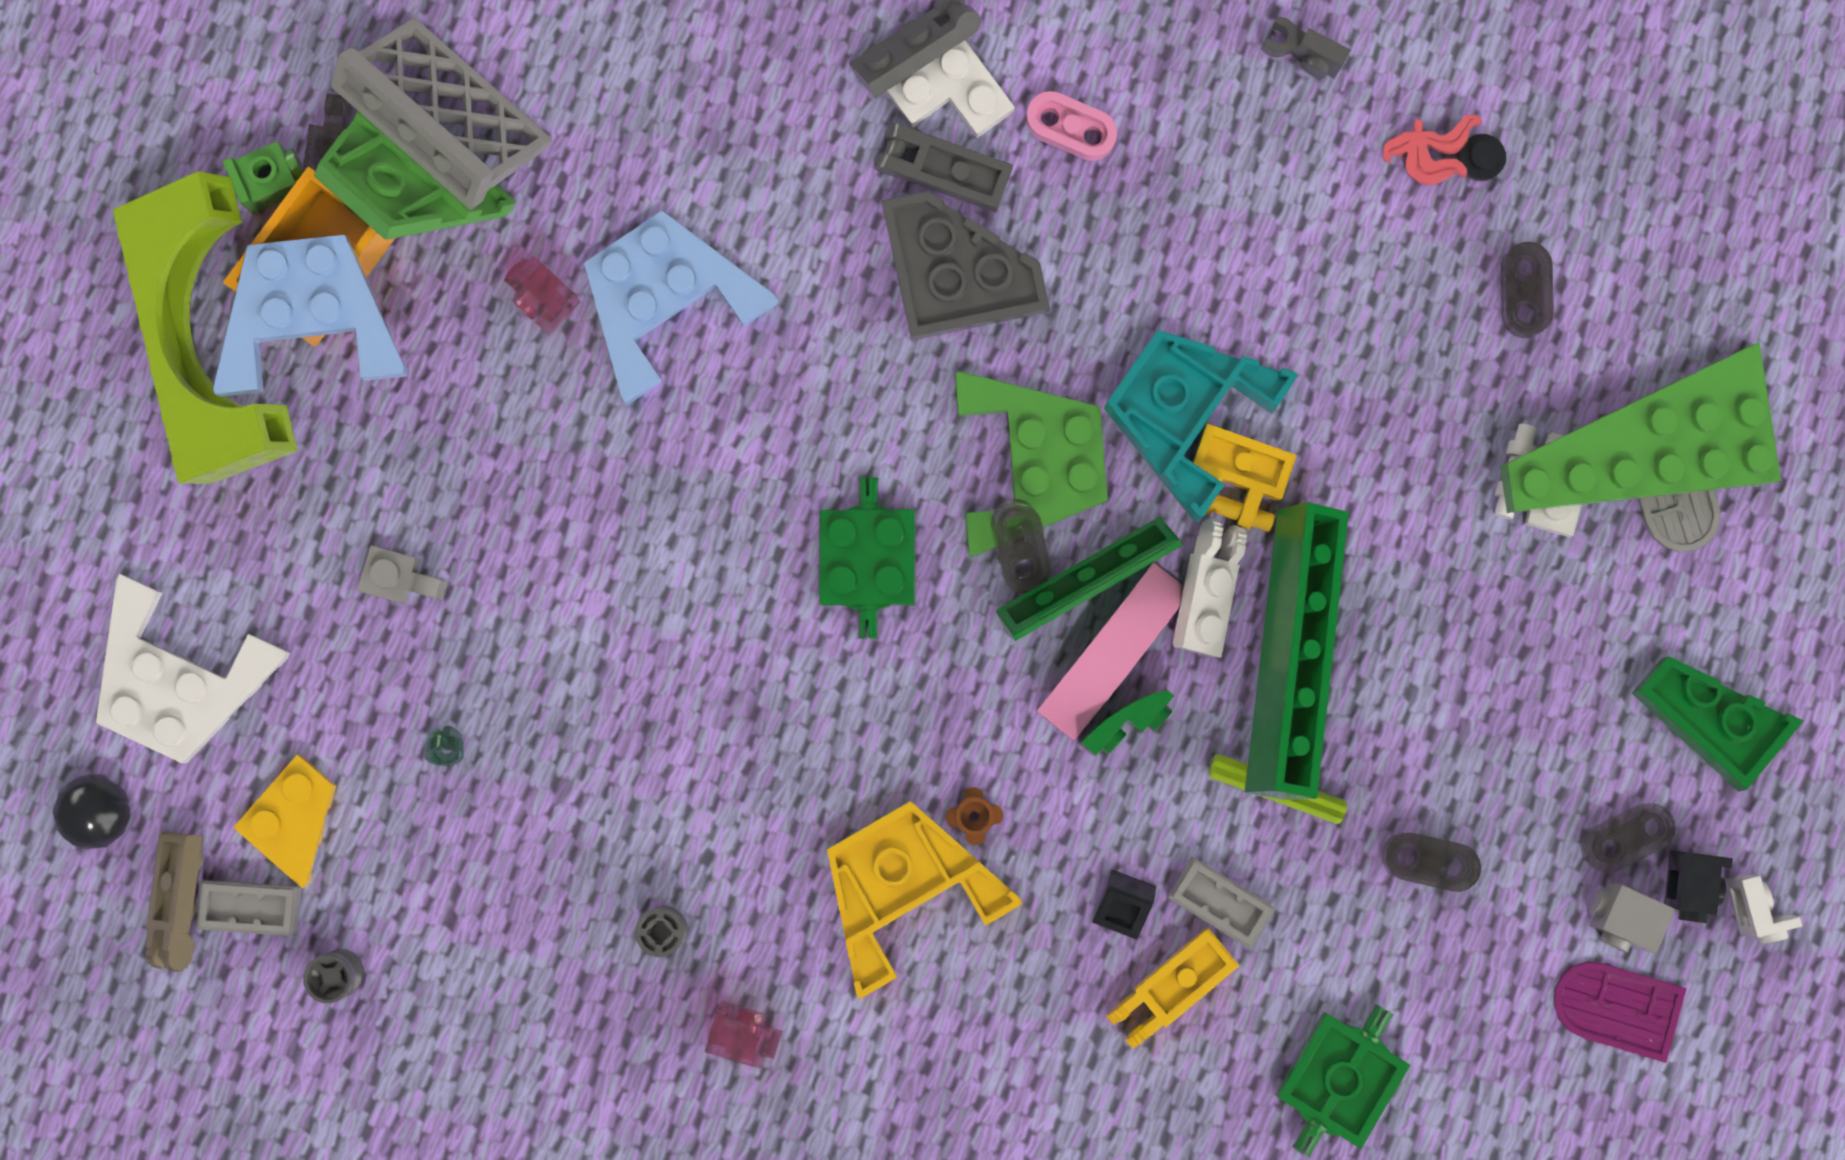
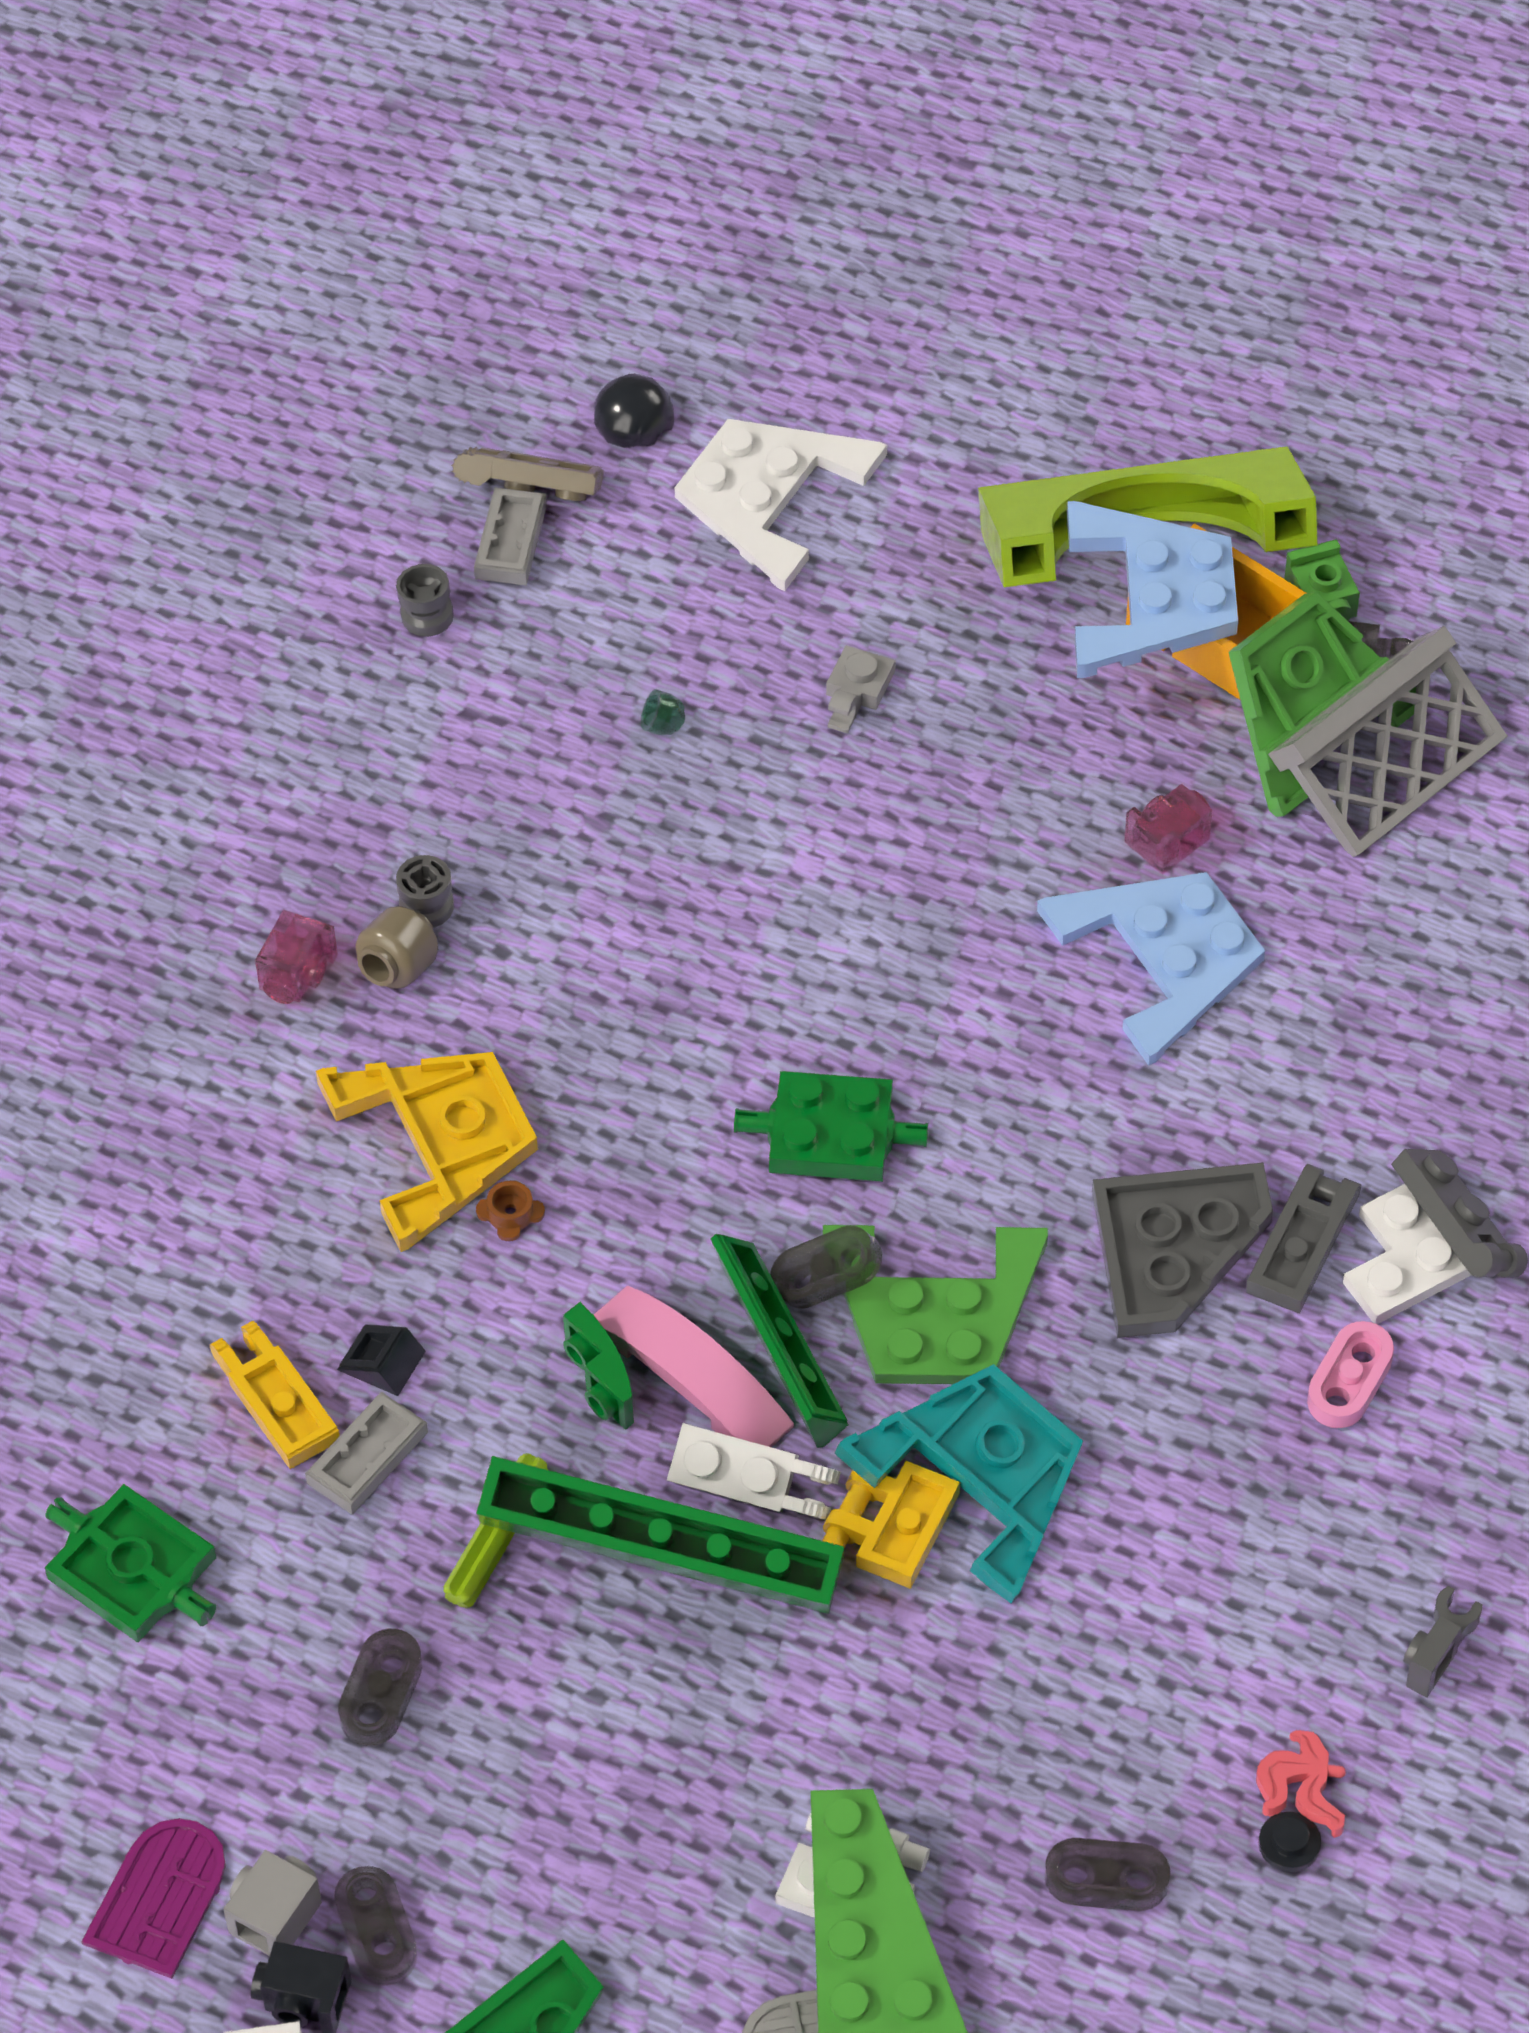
camera: 100 degrees right, 30 degrees down
yellow wing [233,754,337,888] -> none
none -> dark tan head [355,906,438,989]

